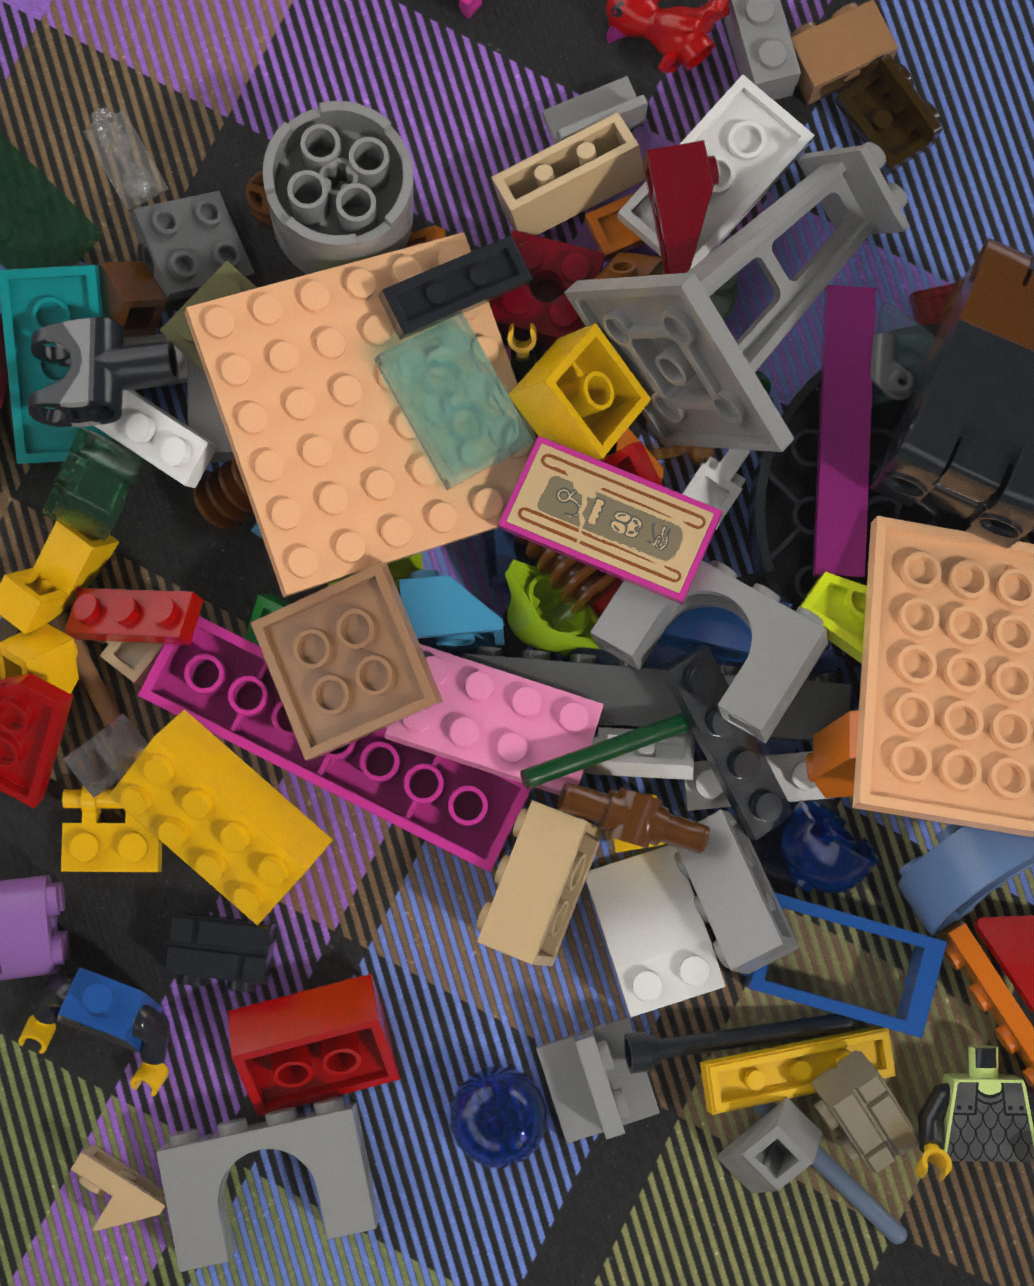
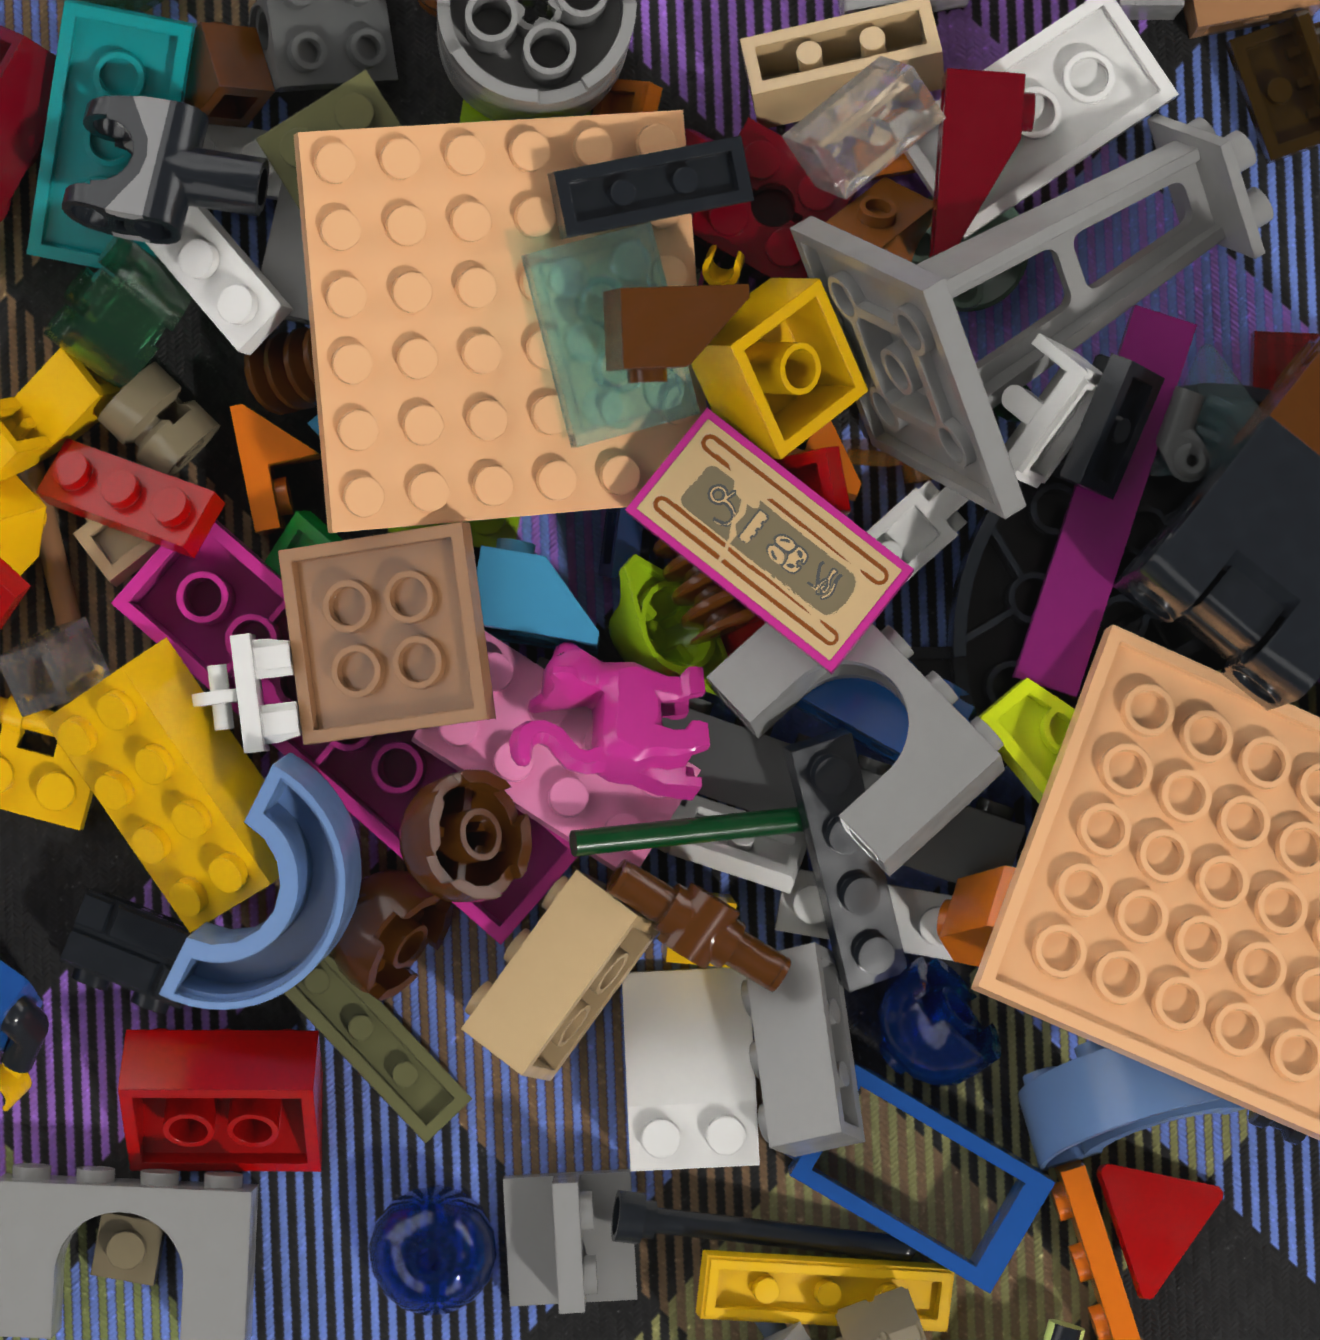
camera: 20 degrees right, 5 degrees up
none -> dark tan plate [90,1212,165,1286]
none -> dark tan wheel [98,362,221,476]
none -> medium blue brick [159,752,361,1010]
none -> white hips [191,633,302,754]
none -> orange slope [229,404,321,536]
none -> olive plate [283,952,472,1143]
none -> reddish brown cylinder [331,869,454,1001]
none -> reddish brown cylinder [399,770,532,902]
none -> dark pink animal [509,641,710,800]
none -> reddish brown slope [603,284,750,383]
none -> clear brick [782,56,946,200]
none -> white window [1002,333,1103,488]
none -> black panel [1051,353,1165,500]

